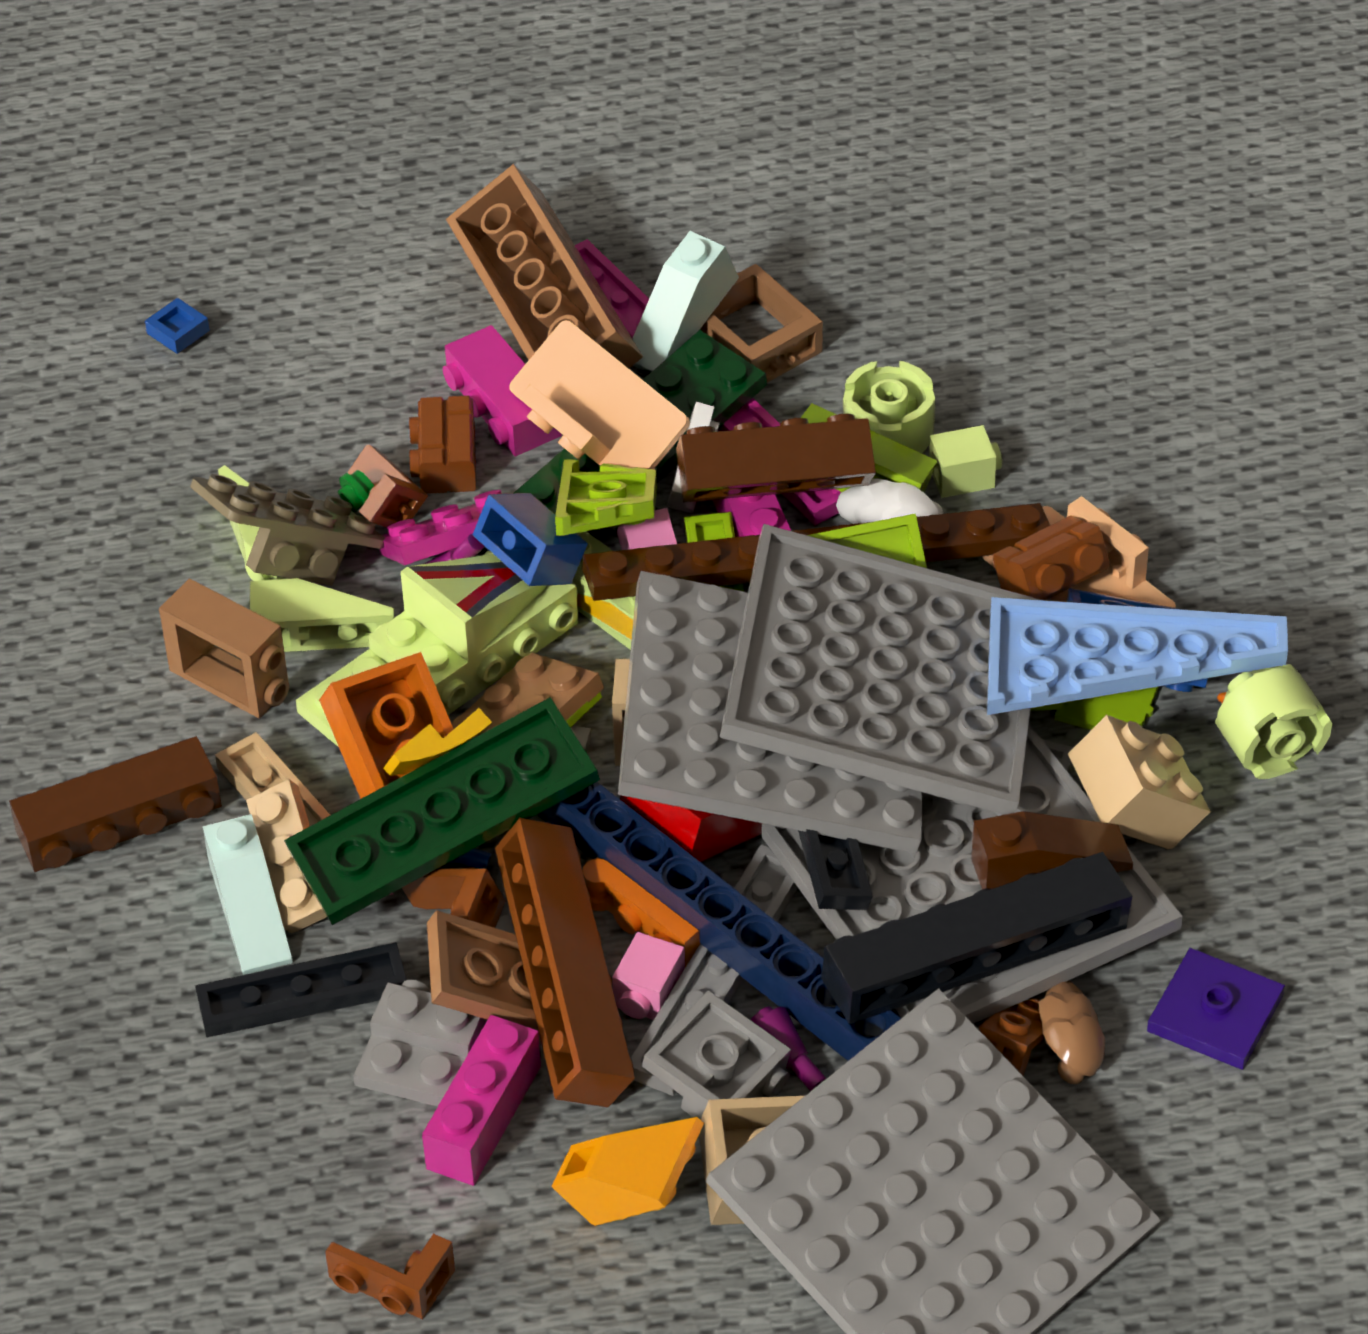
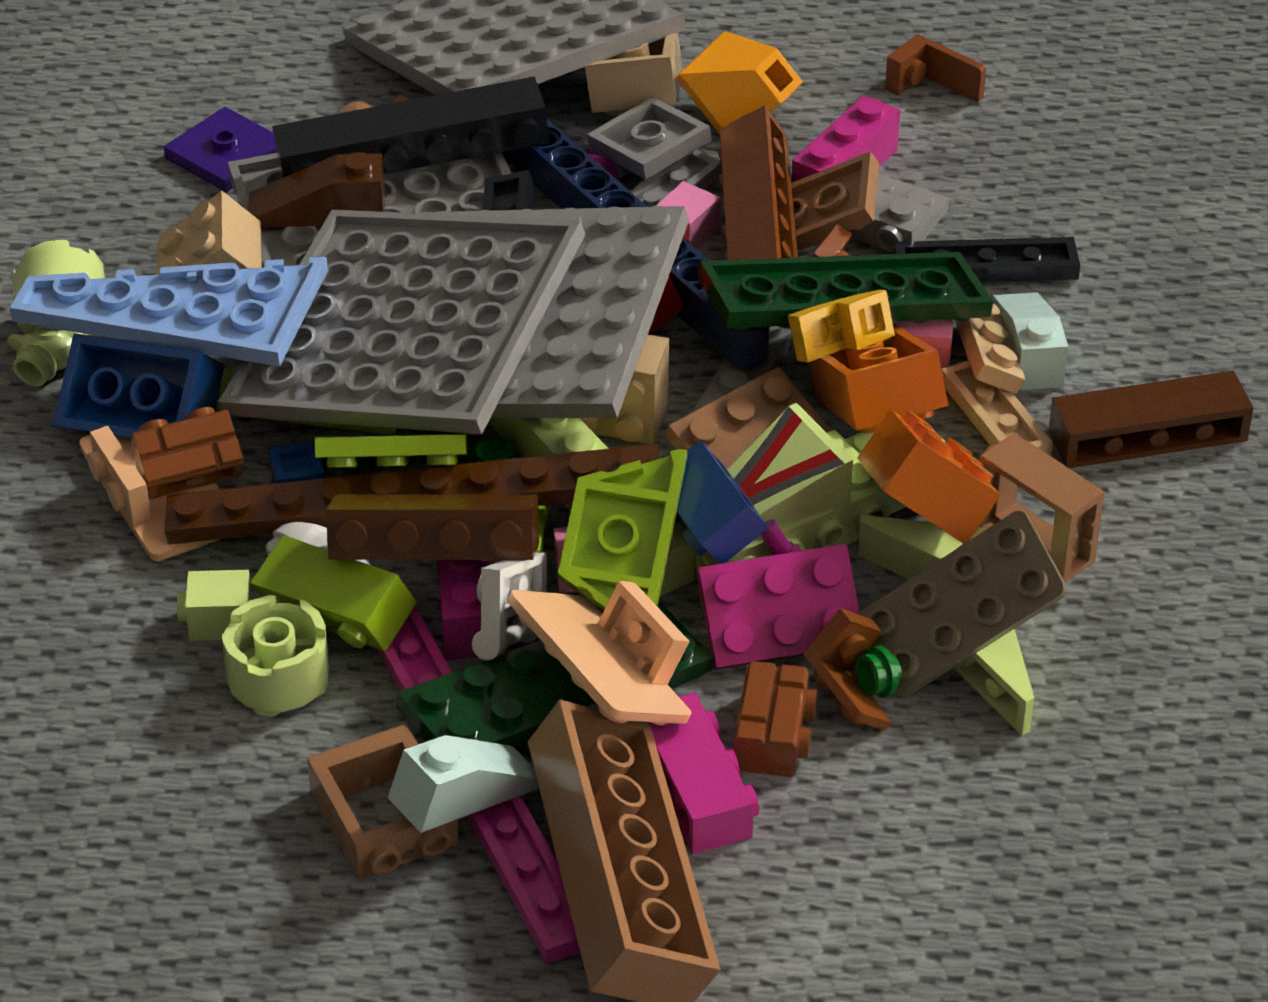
camera: 170 degrees left, 5 degrees down
blue plate [145,298,210,354] -> none
none -> orange brick [857,409,1001,544]

